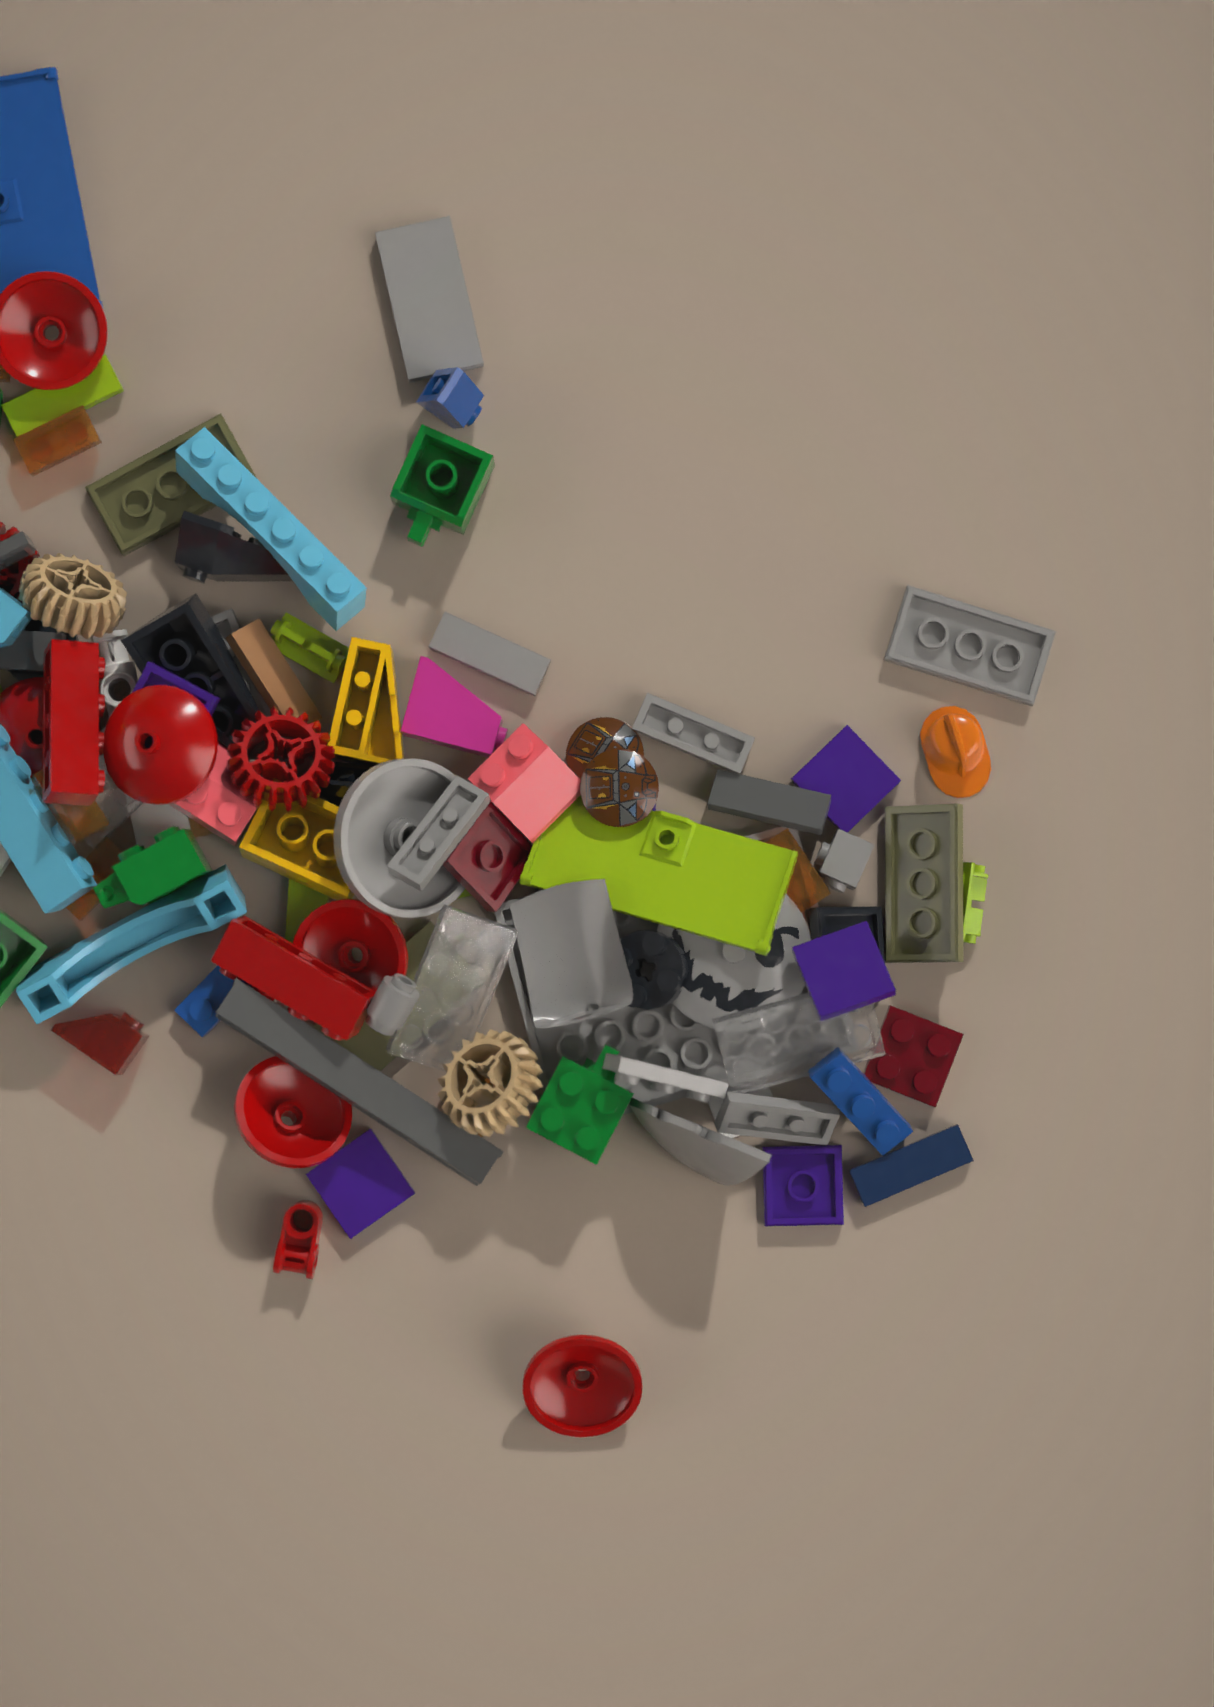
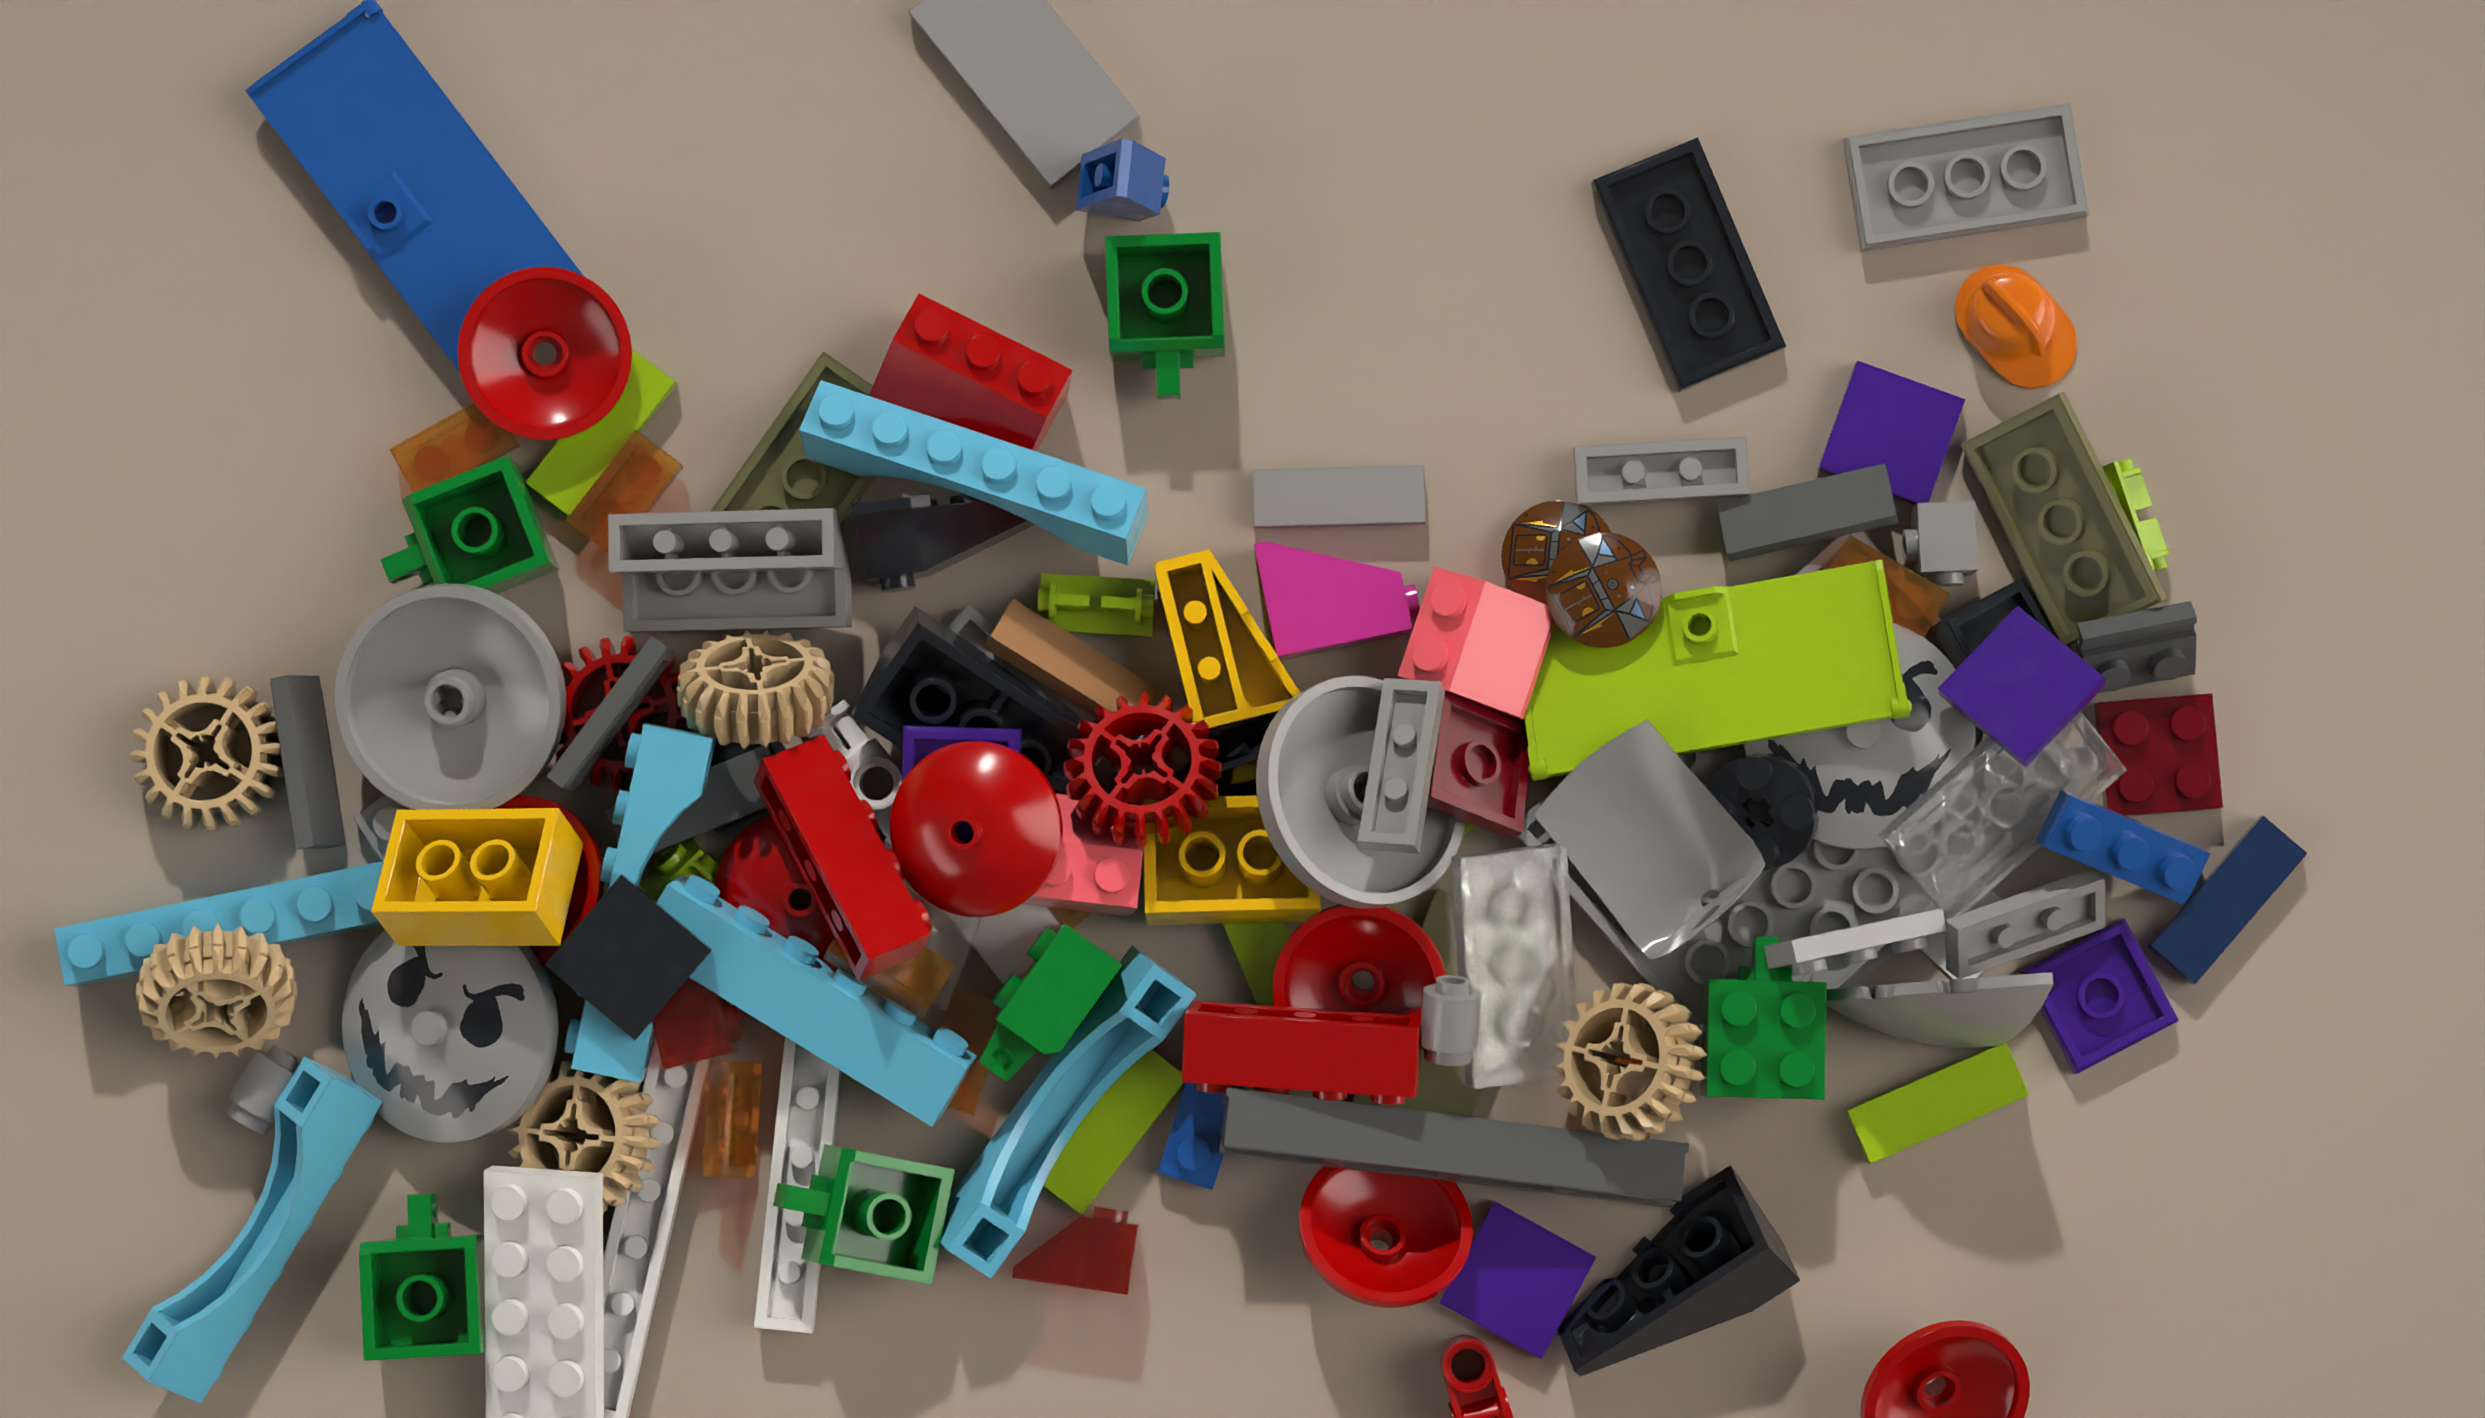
camera: 20 degrees left, 0 degrees up
none -> light grey slope [608,508,852,633]
none -> red slope [869,293,1073,452]
none -> lime tile [1043,1050,1184,1215]
none -> black wedge [1557,1165,1801,1377]
none -> black tile [1591,137,1786,392]
none -> lime tile [1845,1042,2029,1164]
none -> dark grey plate [2077,601,2197,693]

